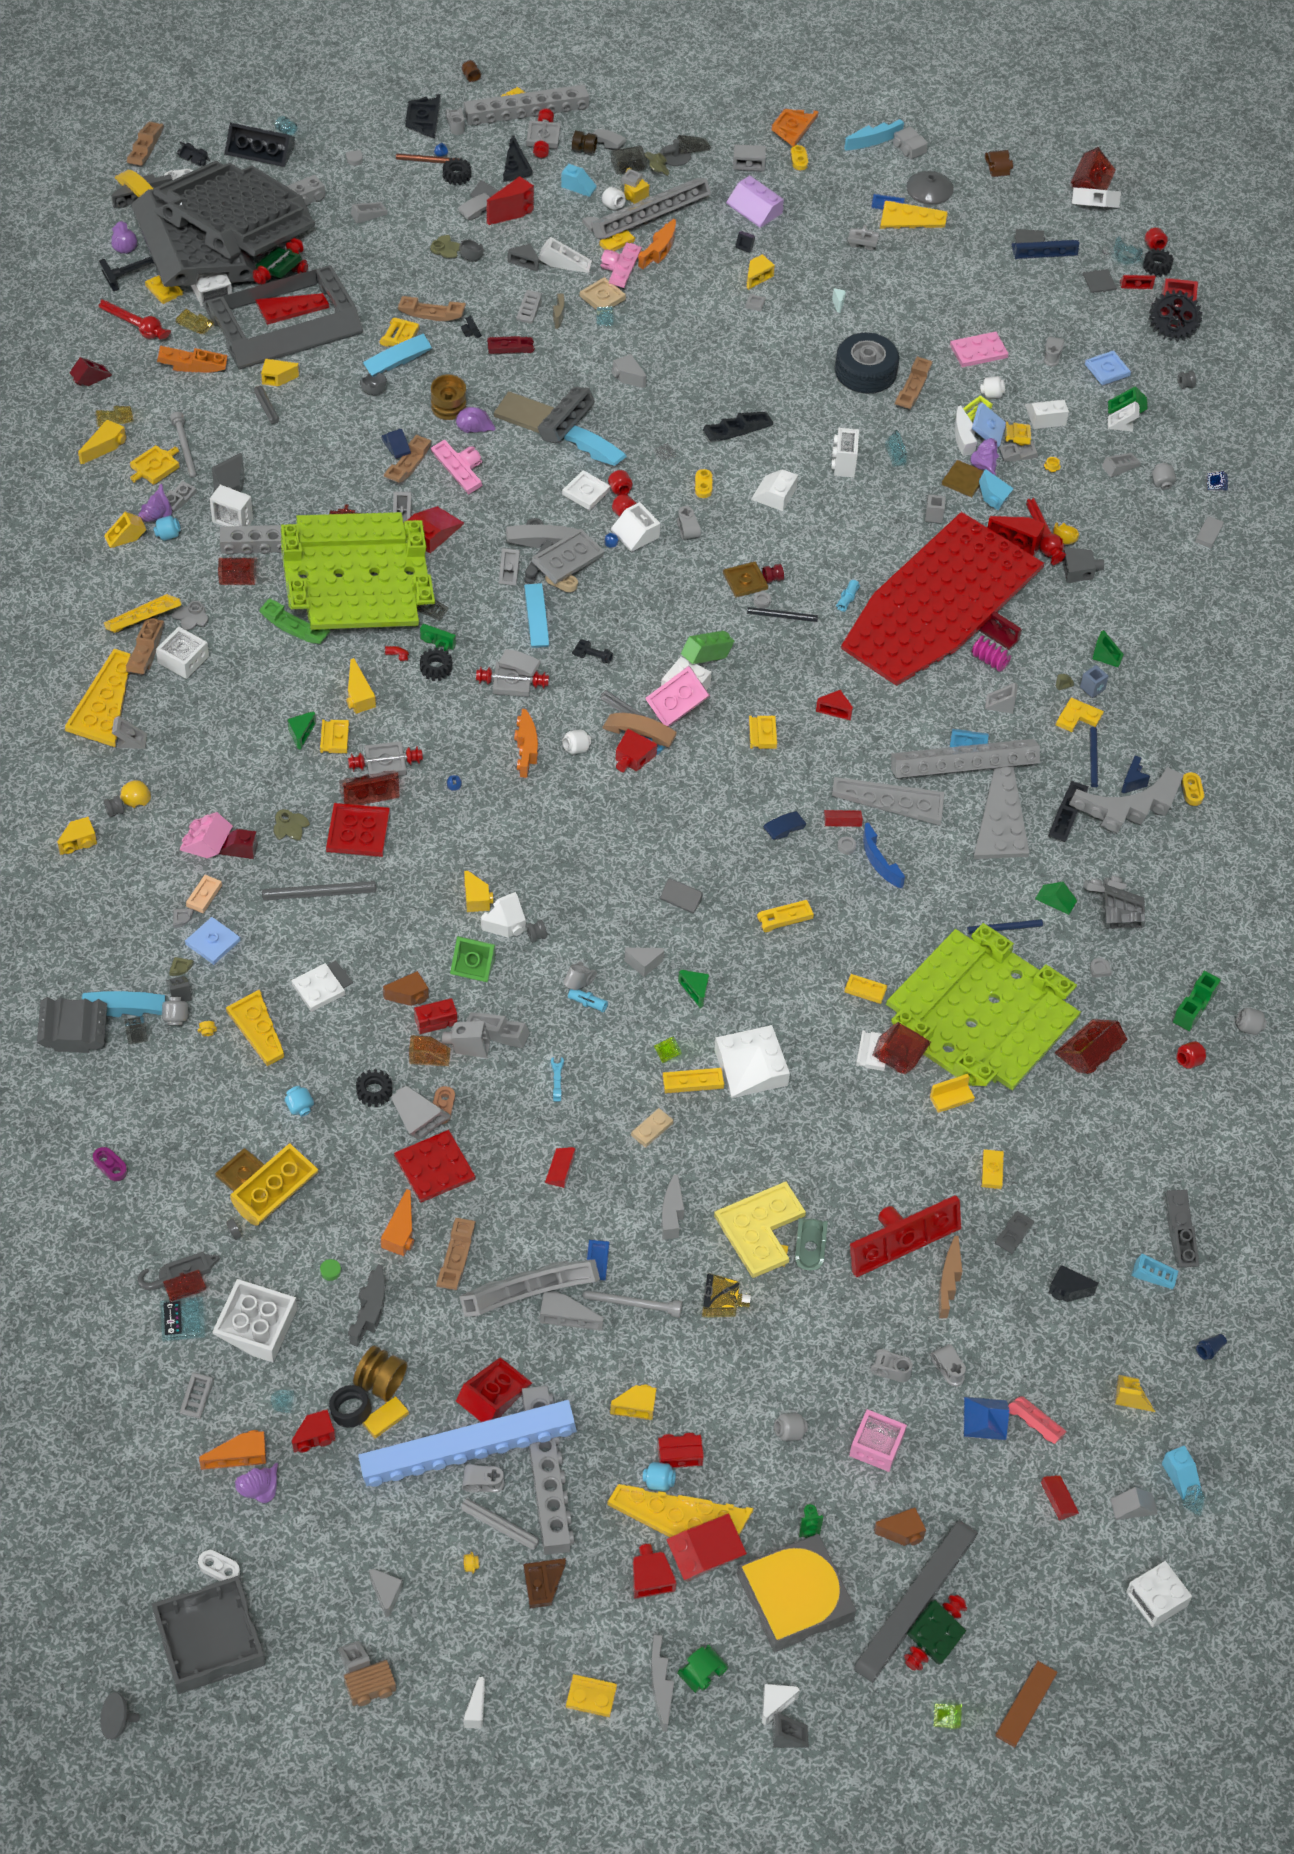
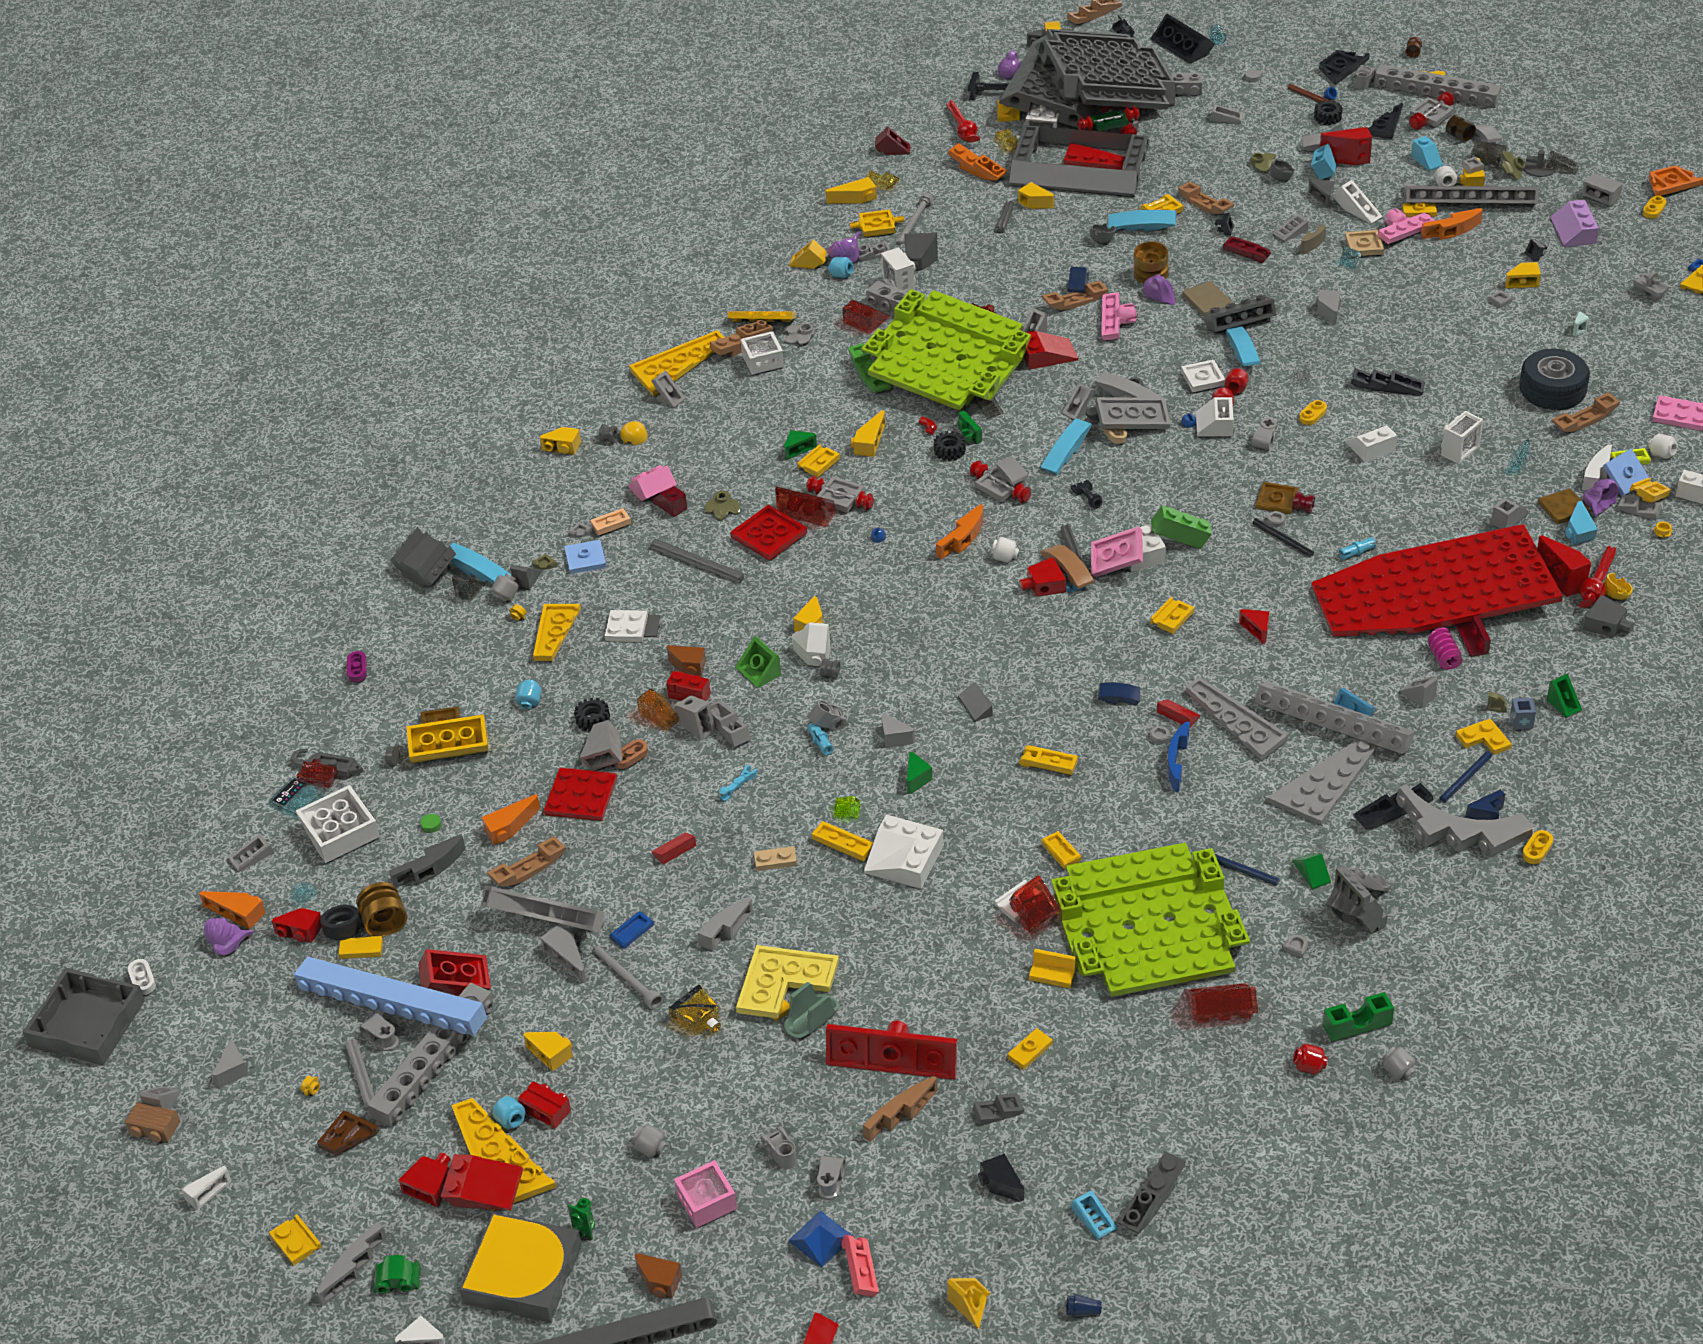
camera: 45 degrees right, 10 degrees down
none -> medium azure slope [1311,144,1336,180]

